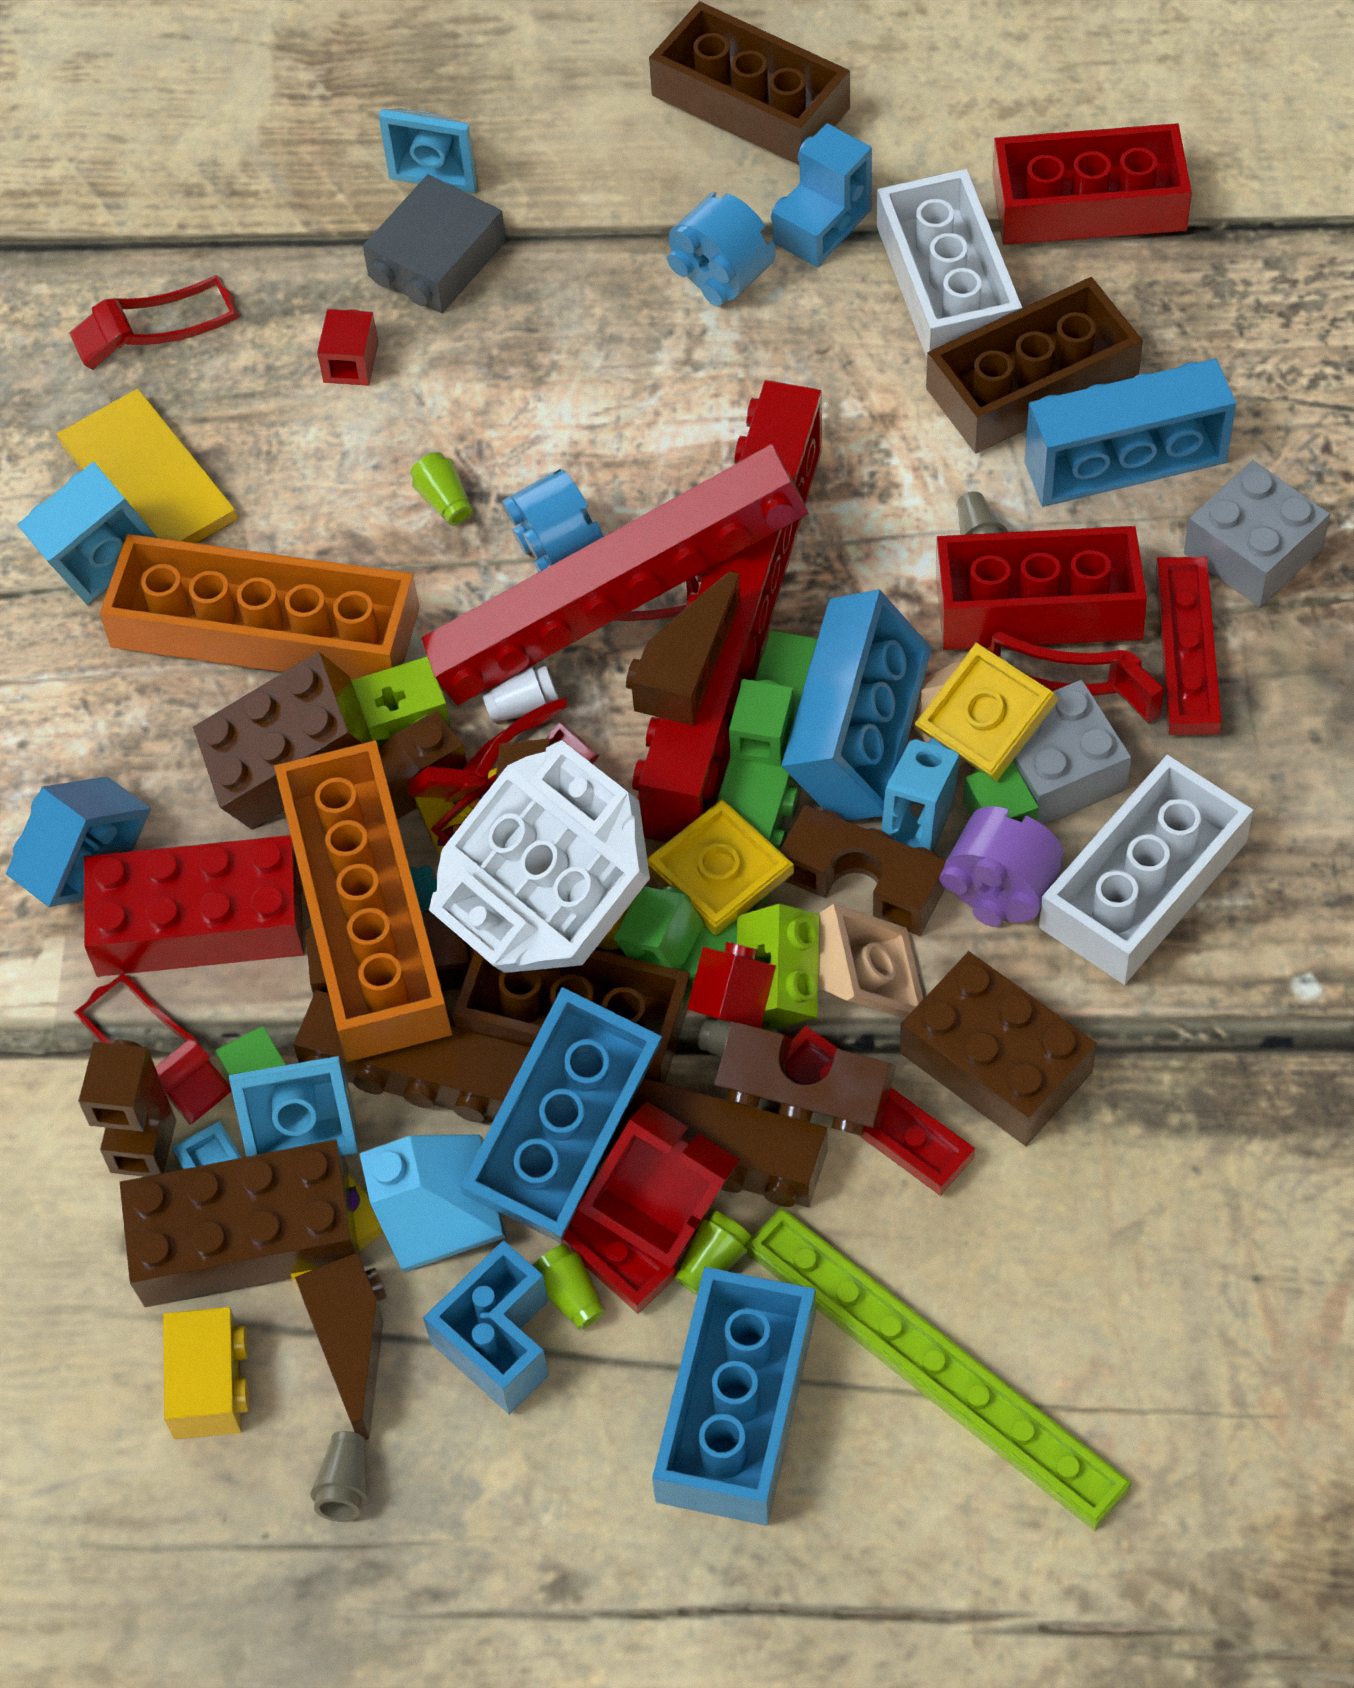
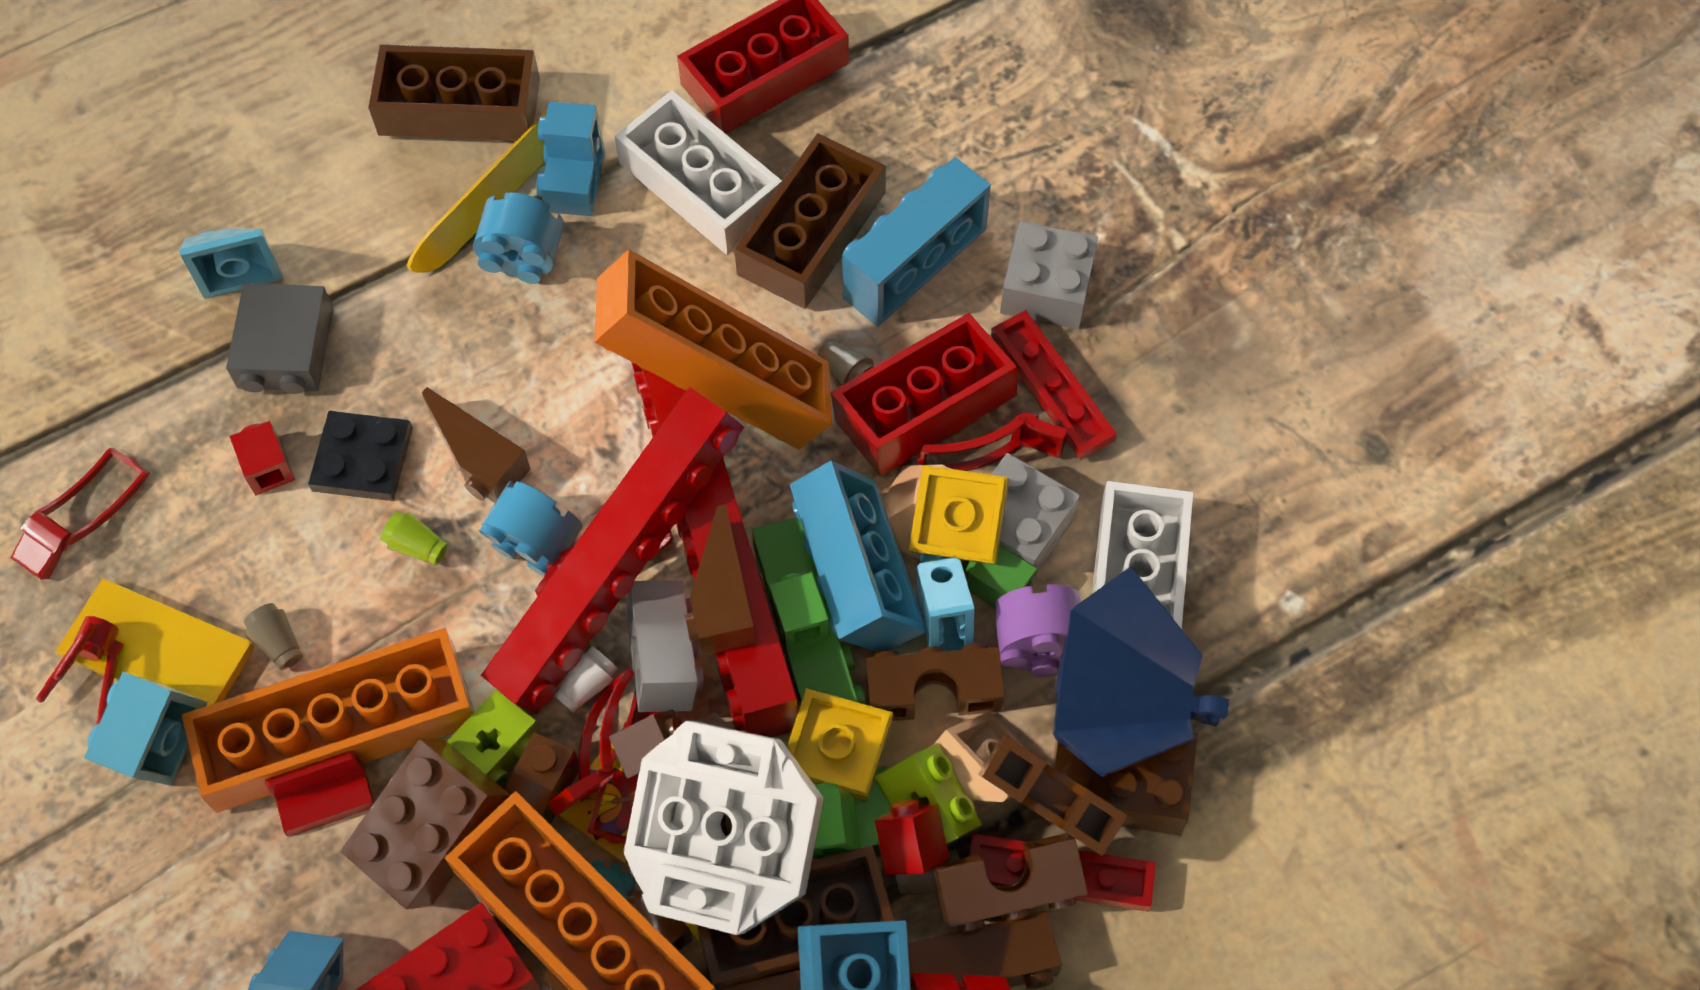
camera: 35 degrees left, 5 degrees up
none -> red plant [36,616,124,725]
none -> dark tan cone [244,603,303,670]
none -> red panel [265,751,375,837]
none -> black plate [308,411,413,502]
none -> yellow piece [407,100,561,273]
none -> reddish brown slope [422,387,531,503]
none -> orange brick [594,249,832,450]
none -> light grey brick [626,581,703,712]
none -> reddish brown arch [978,735,1128,856]
none -> dark blue panel [1053,566,1229,777]

